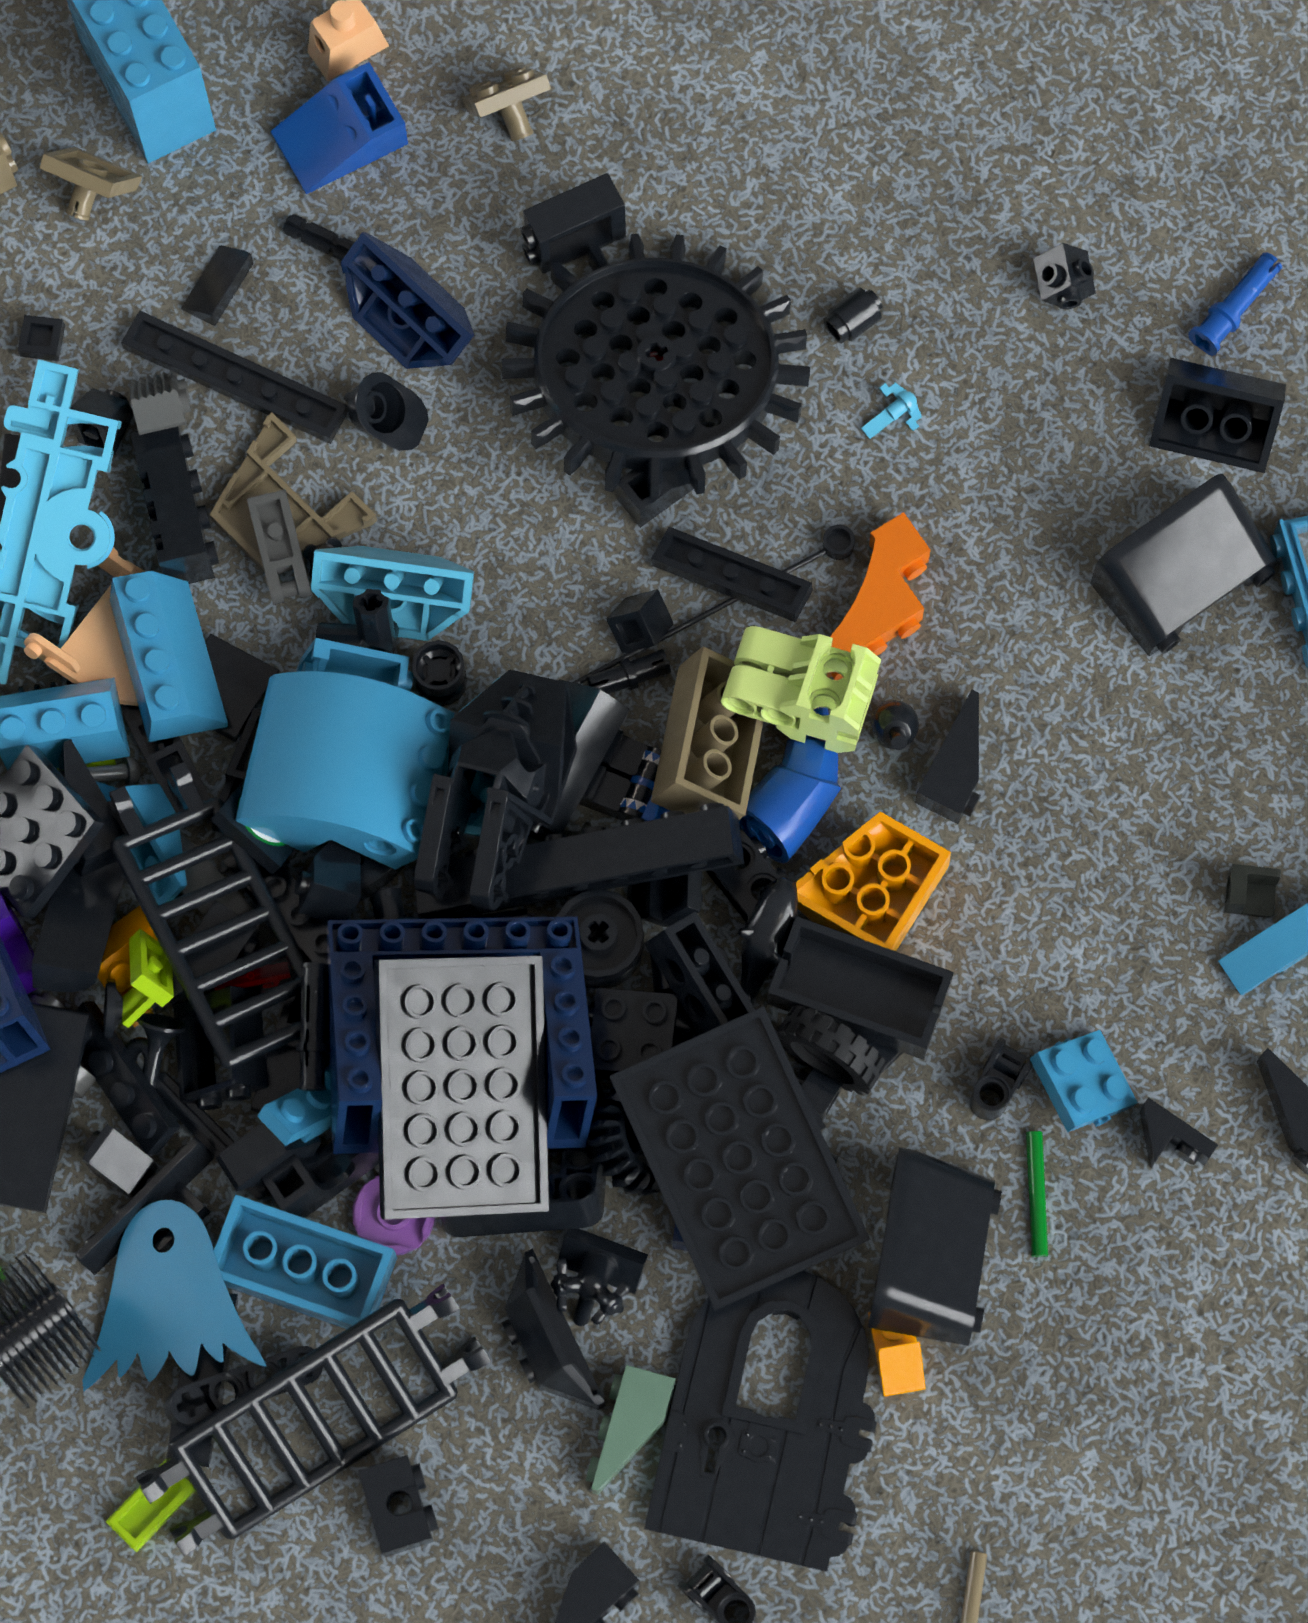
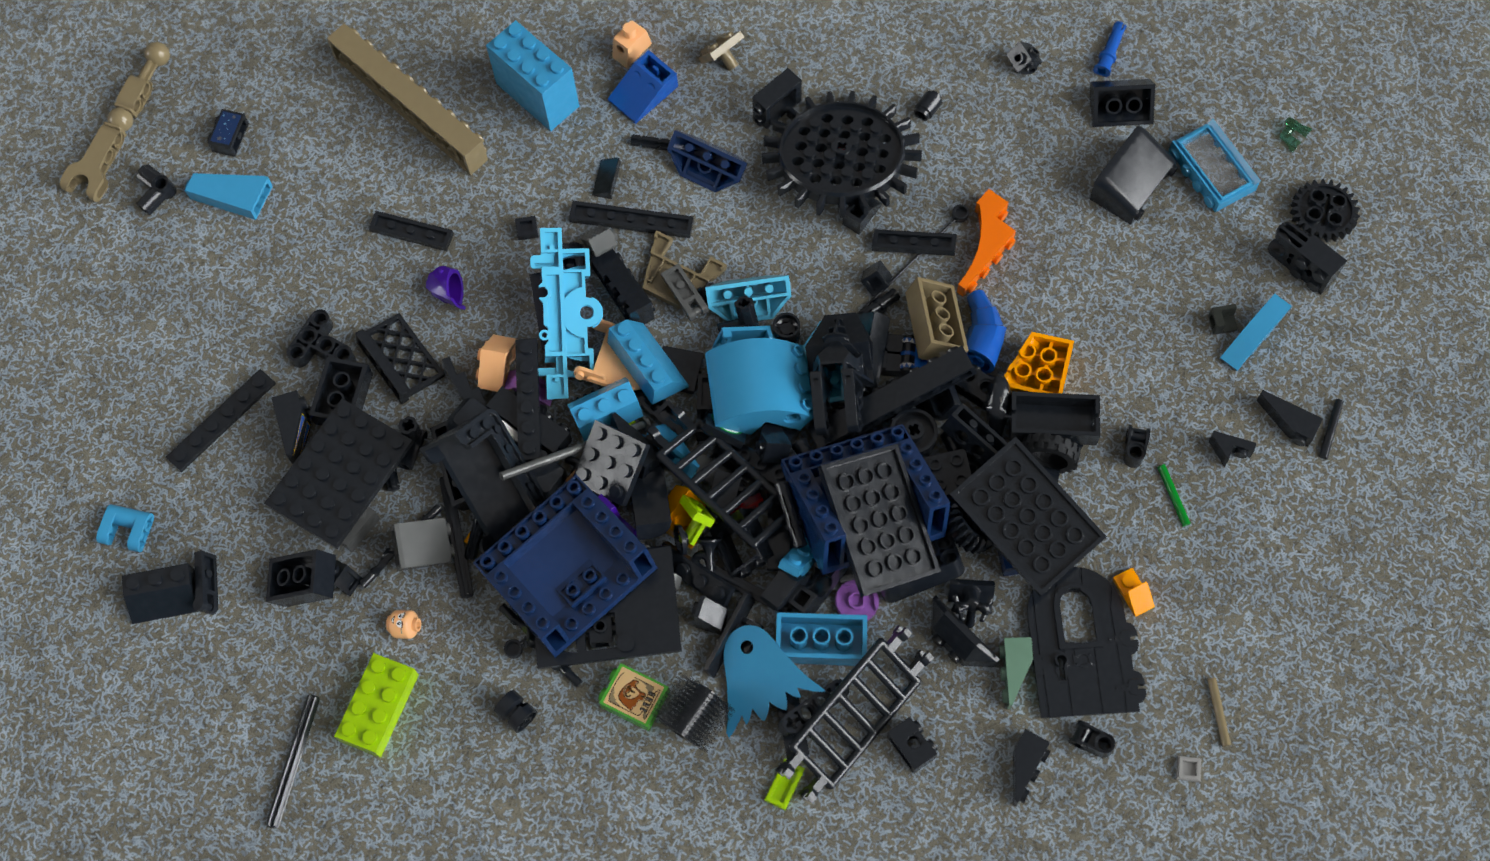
camera: 15 degrees left, 5 degrees down
dark tan tile [39,147,142,220] -> none
black piece [343,372,429,451] -> none
yellowish green connector [721,626,881,753] -> none
medium azure piece [861,383,922,439] -> none
black windscreen [868,1147,1002,1346] -> none
black piece [871,700,919,750] -> none
black slope [915,690,981,824] -> none
dark azure plate [1030,1030,1138,1133] -> none

